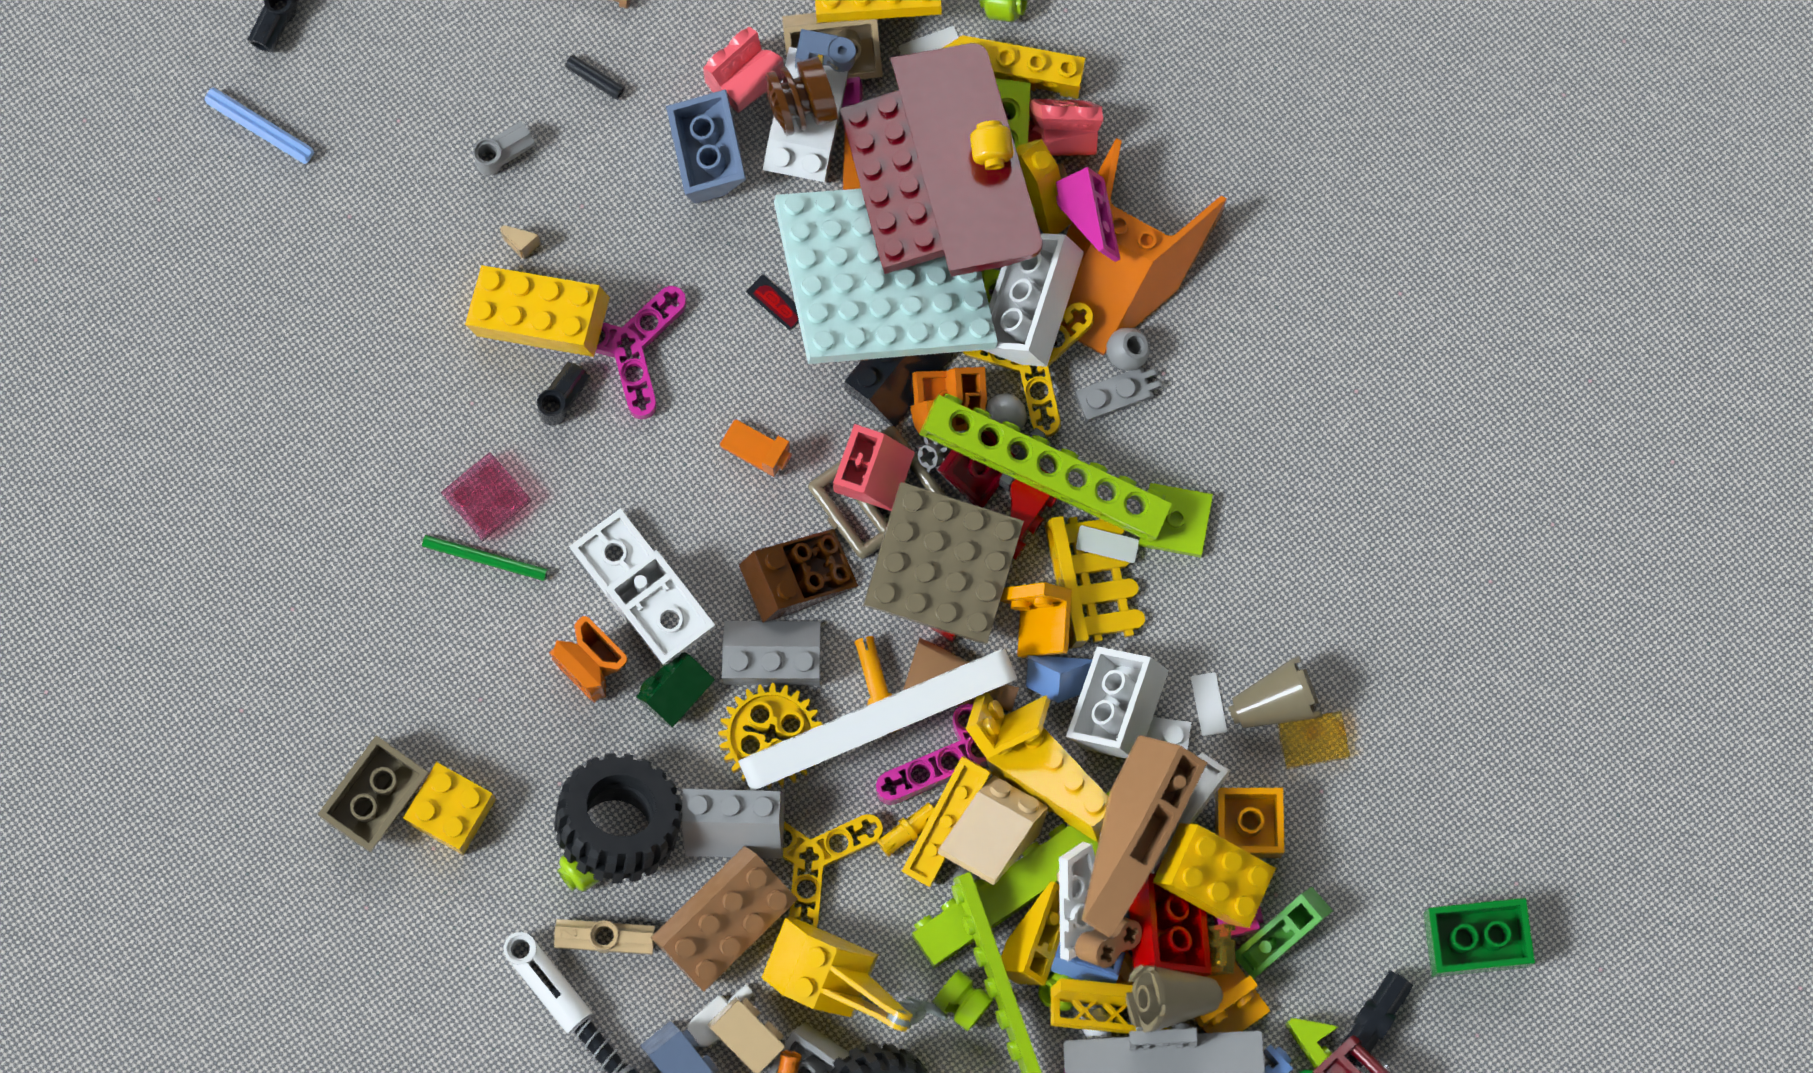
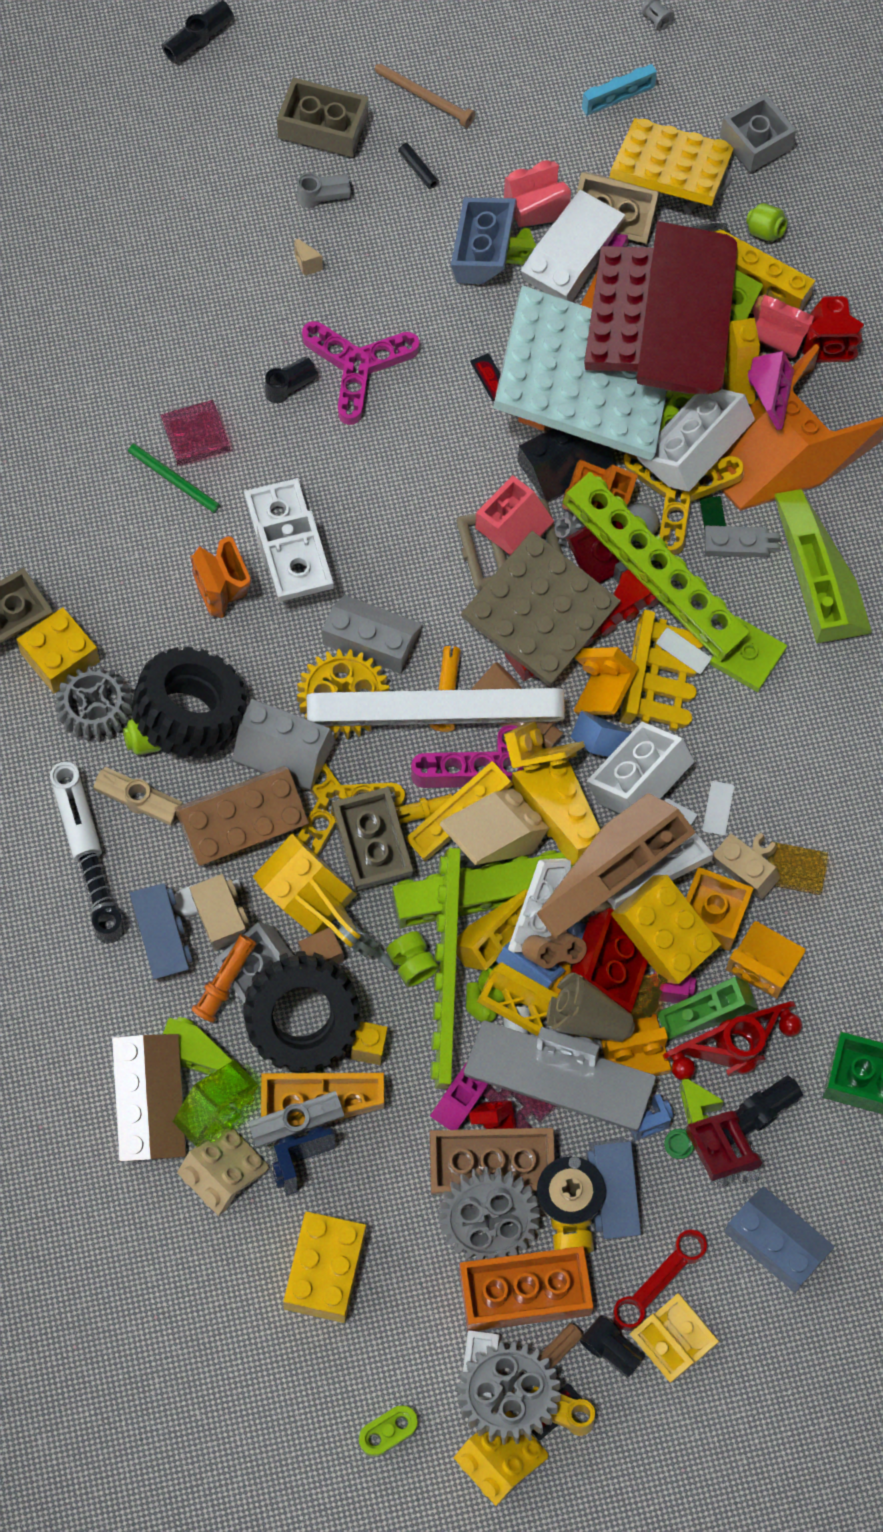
camera: 20 degrees right, 10 degrees down
light blue axle [204,88,314,164] -> none
yellow brick [465,265,610,357] -> none
dark green brick [636,652,715,728] -> none
orange bracket [720,420,792,477] -> none
reddish brown slope [739,529,858,623] -> none
reddish brown wheel [766,56,838,136] -> none
sand blue leg [795,29,856,72] -> none
yellow head [970,120,1014,170] -> none
light grey piece [1106,328,1150,371] -> none
dark tan cone [1228,656,1322,728] -> none
none -> light grey gear [55,665,133,742]
none -> dark tan brick [277,77,368,157]
none -> medium nougat brick [298,928,344,964]
none -> dark tan brick [331,787,413,892]
none -> lime arm [466,982,497,1022]
none -> lime bracket [506,228,536,265]
none -> red piece [663,1001,802,1080]
none -> sticker [691,223,729,231]
none -> dark green sticker [699,496,726,529]
none -> tan brick [713,833,780,900]
none -> light orange bracket [725,921,806,999]
none -> lime wedge [775,489,872,644]
none -> red piece [802,296,864,363]

